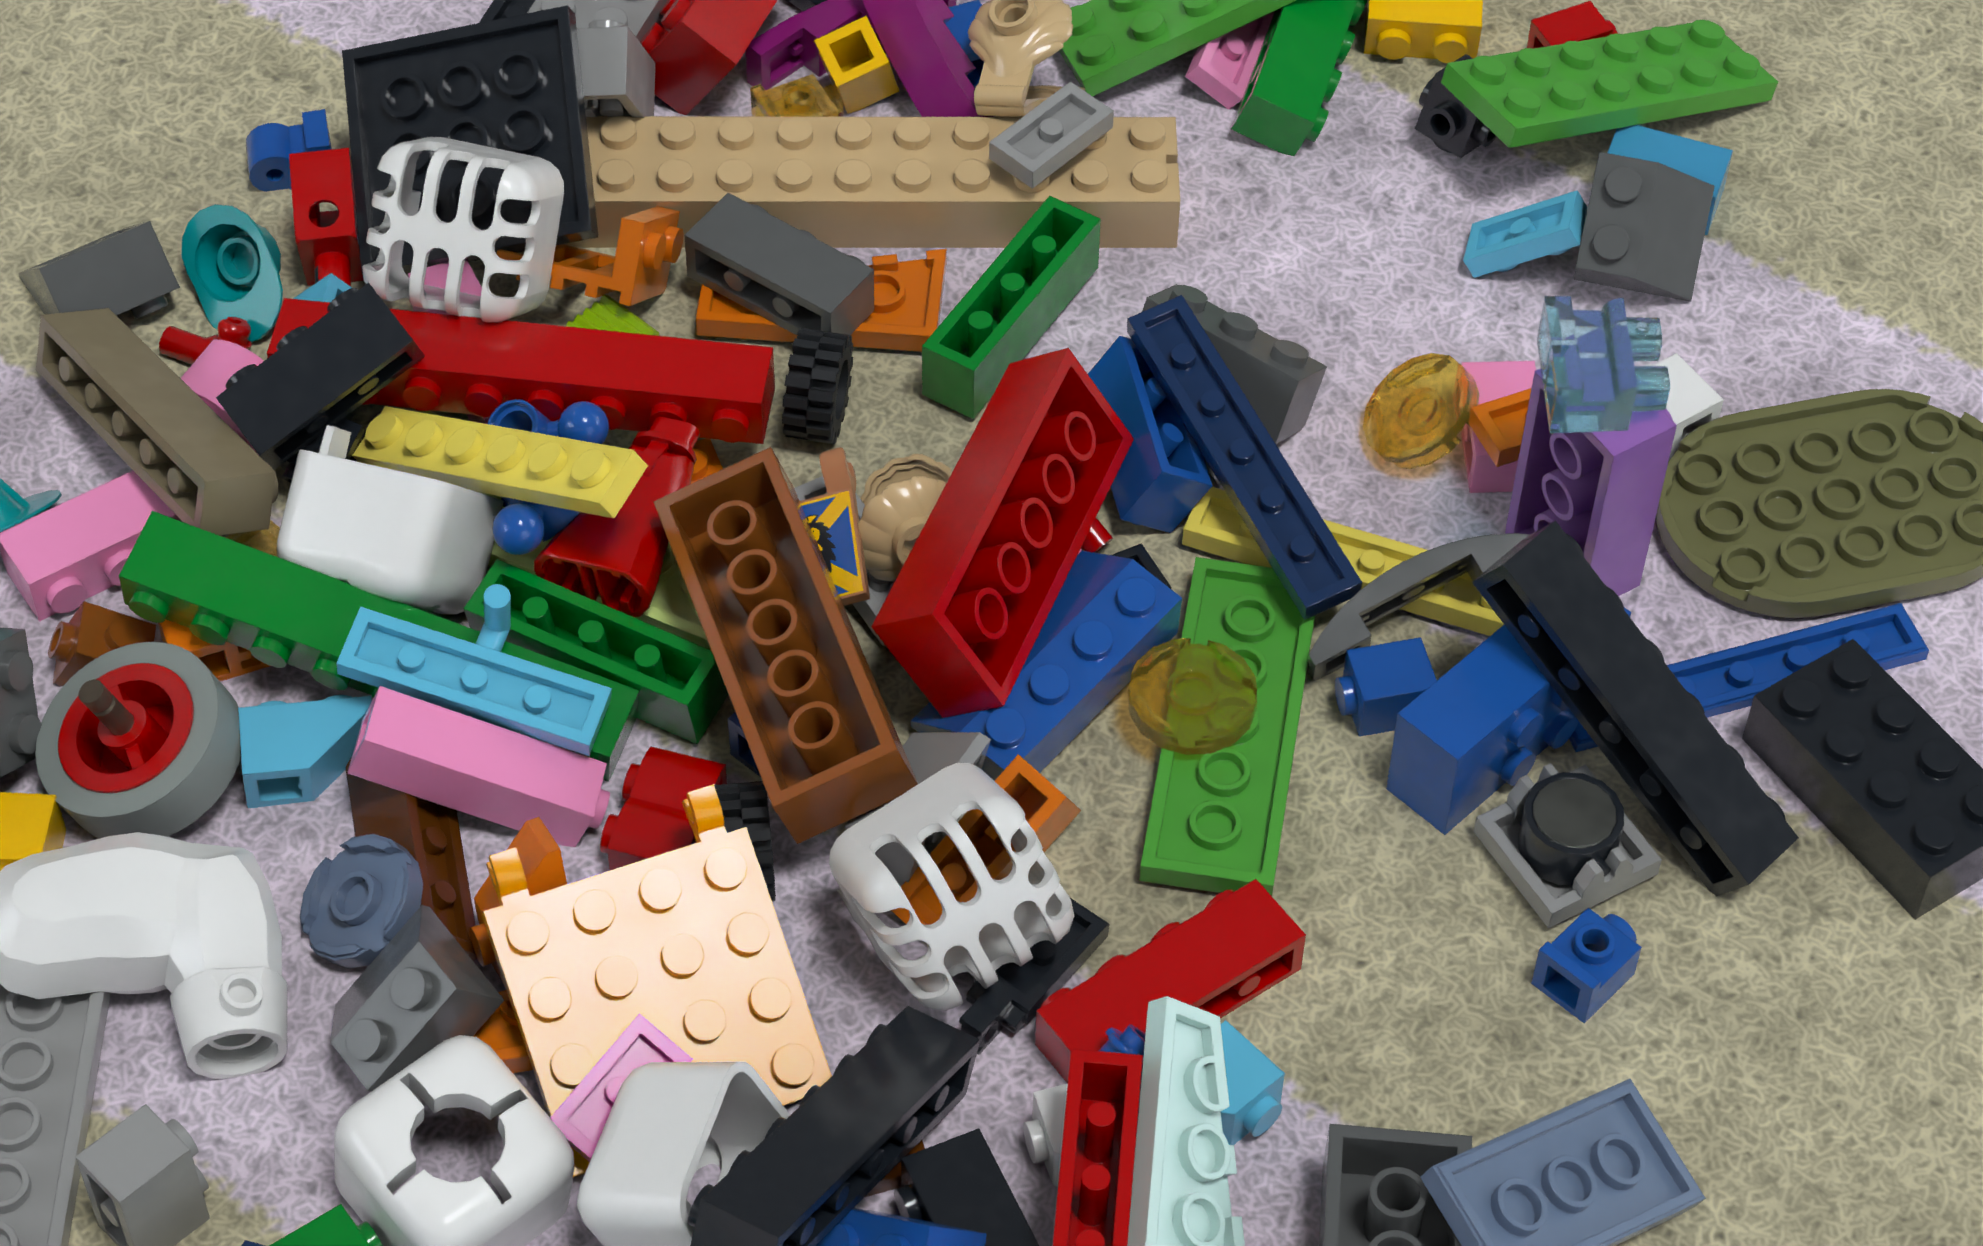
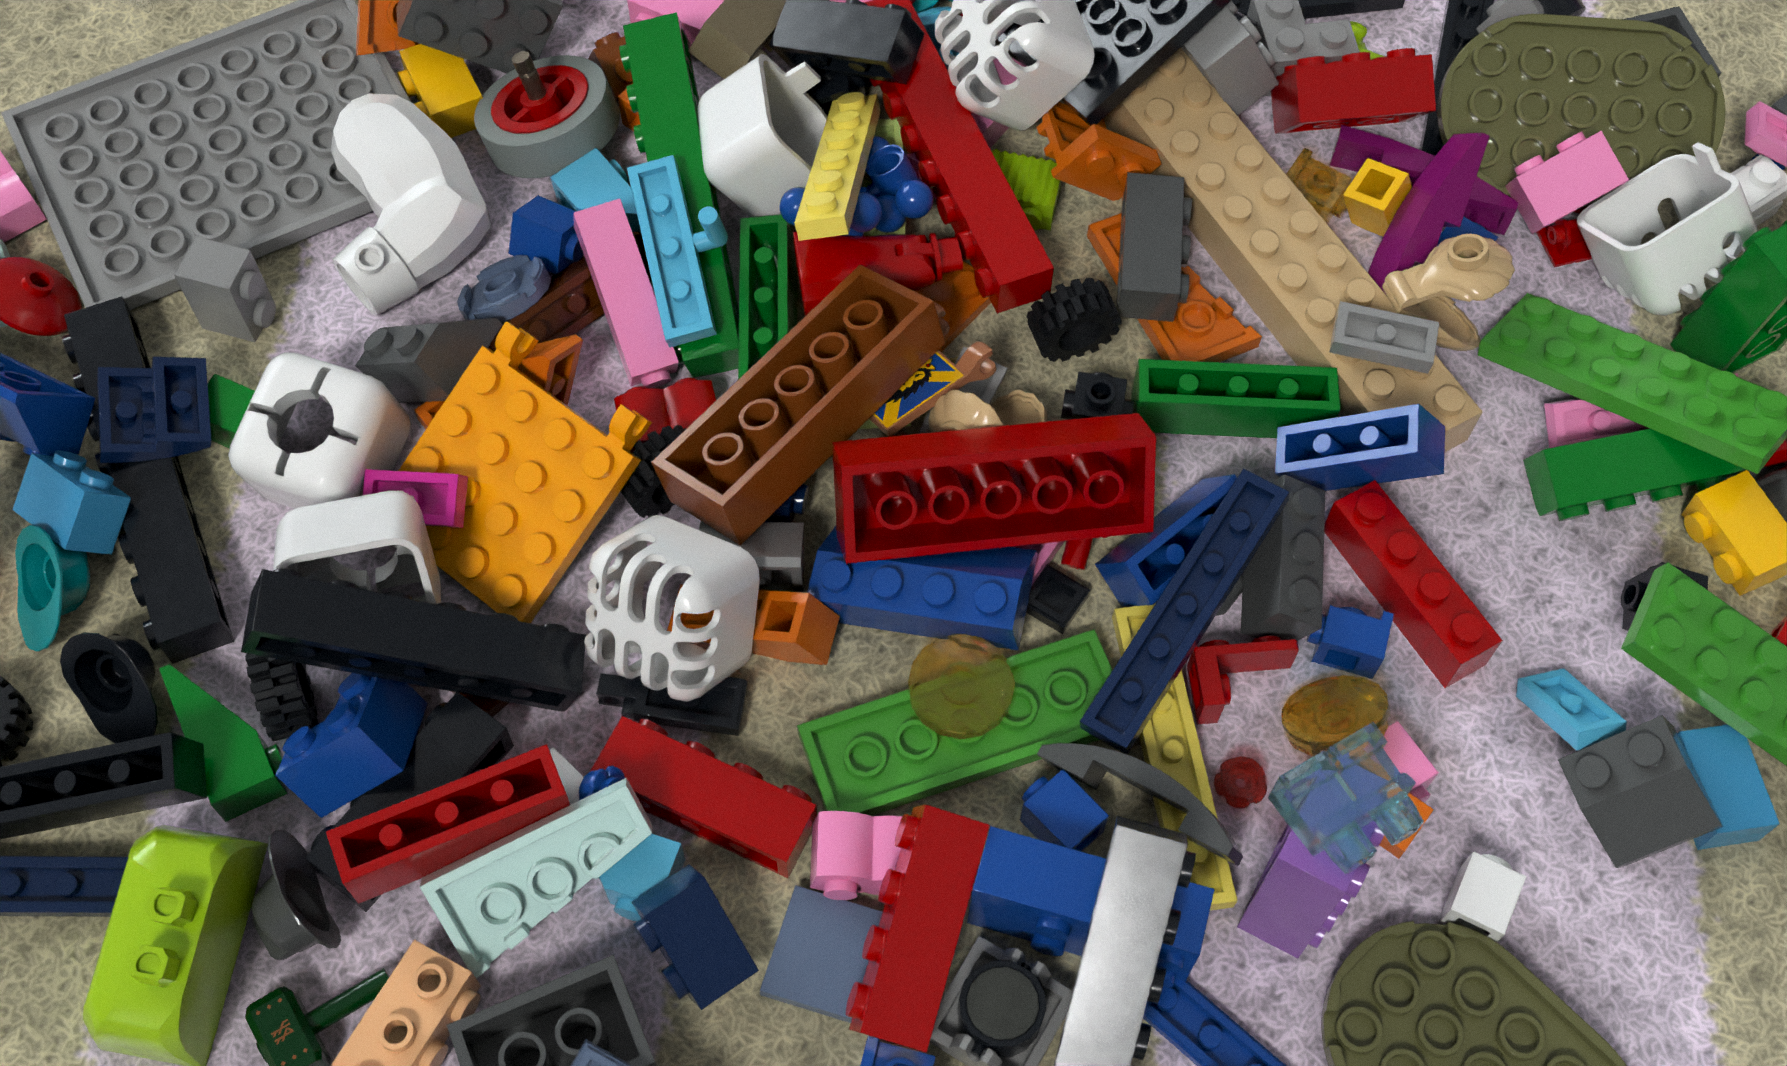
camera: 60 degrees right, 10 degrees up
none -> blue brick [508,195,584,274]
none -> dark blue brick [632,864,759,1010]
none -> sand blue tile [760,885,883,1023]
none -> bright pink brick [810,811,903,900]
none -> red brick [846,804,990,1053]
none -> black brick [1061,372,1134,420]
none -> red bracket [1187,636,1299,725]
none -> clear red plate [1214,756,1267,809]
none -> blue brick [1275,404,1445,491]
none -> blue brick [1307,605,1394,679]
none -> red brick [1324,480,1503,688]

